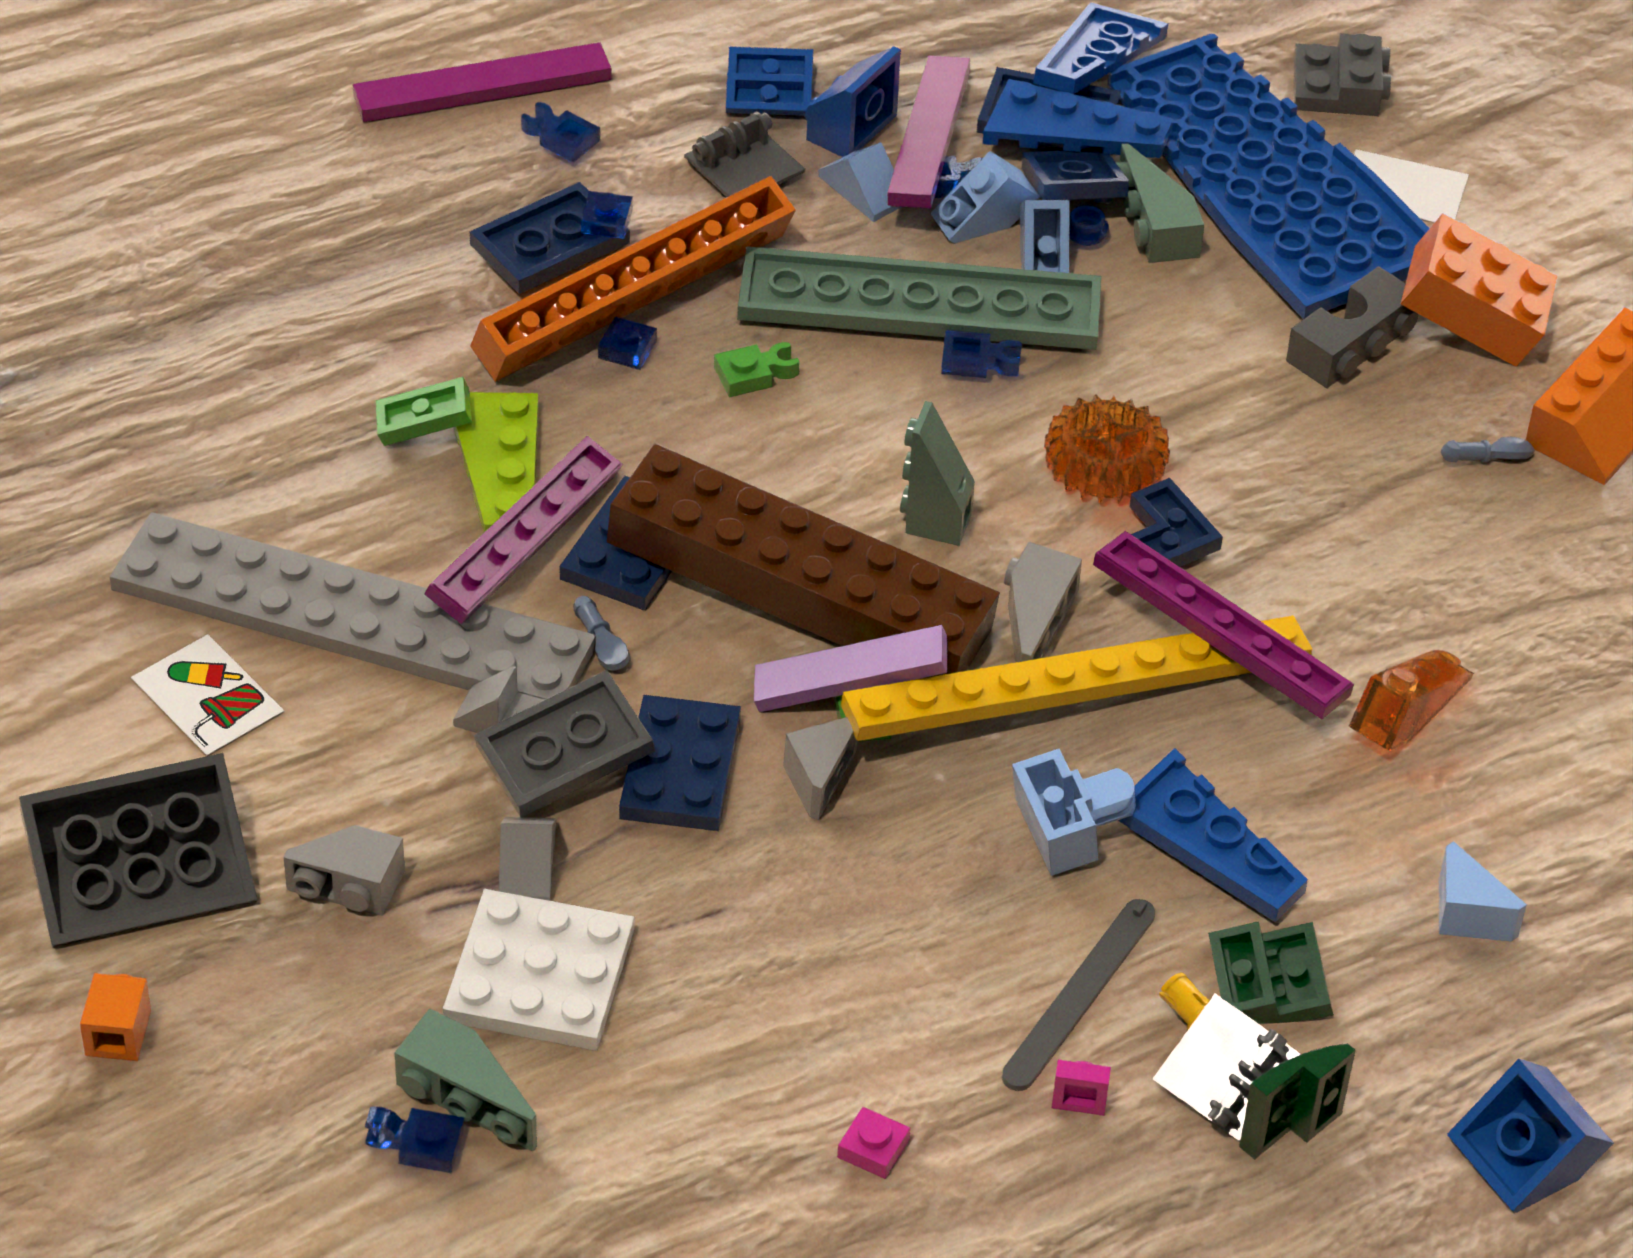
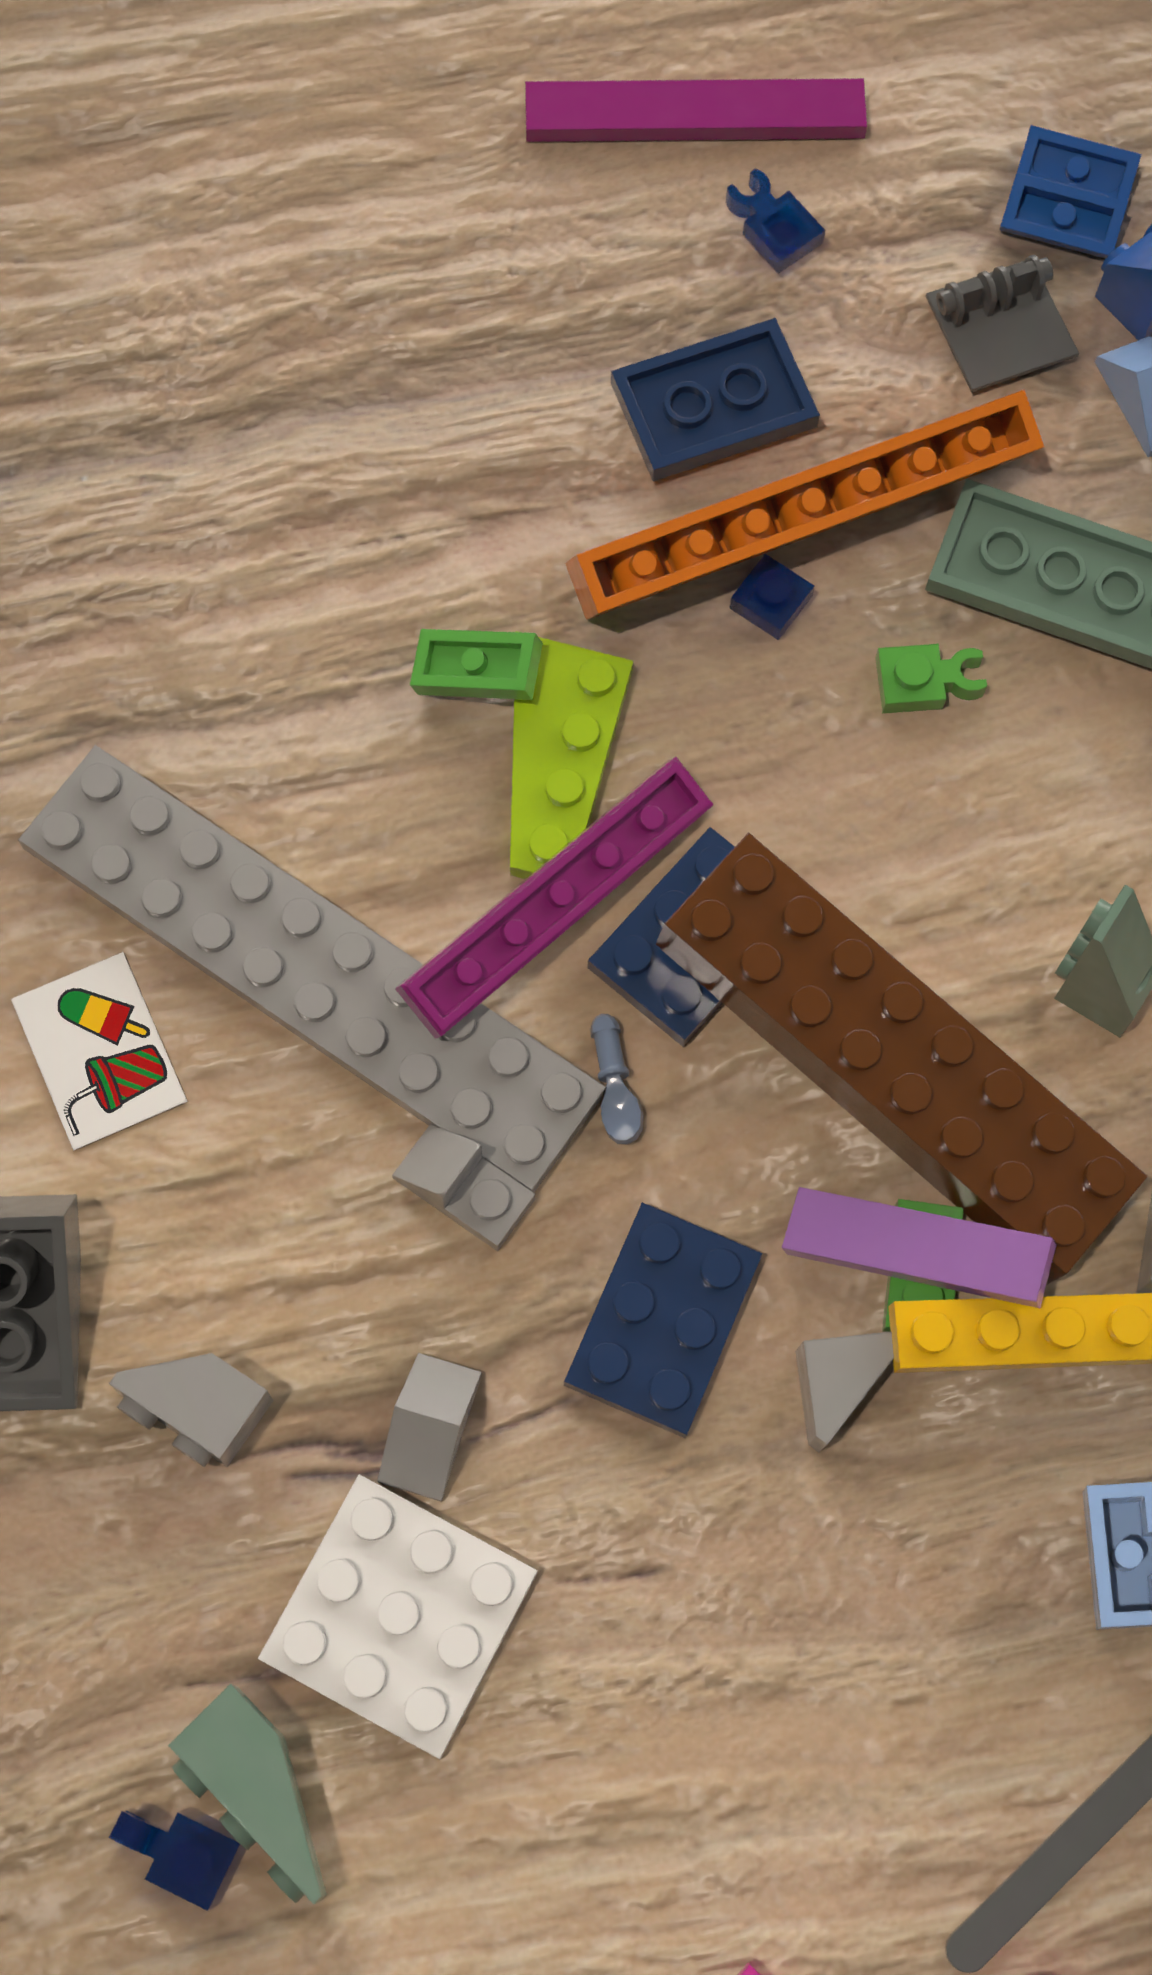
camera: 15 degrees right, 25 degrees up
dark grey plate [474,670,655,818] -> none
clear blue plate [581,191,633,239] -> none

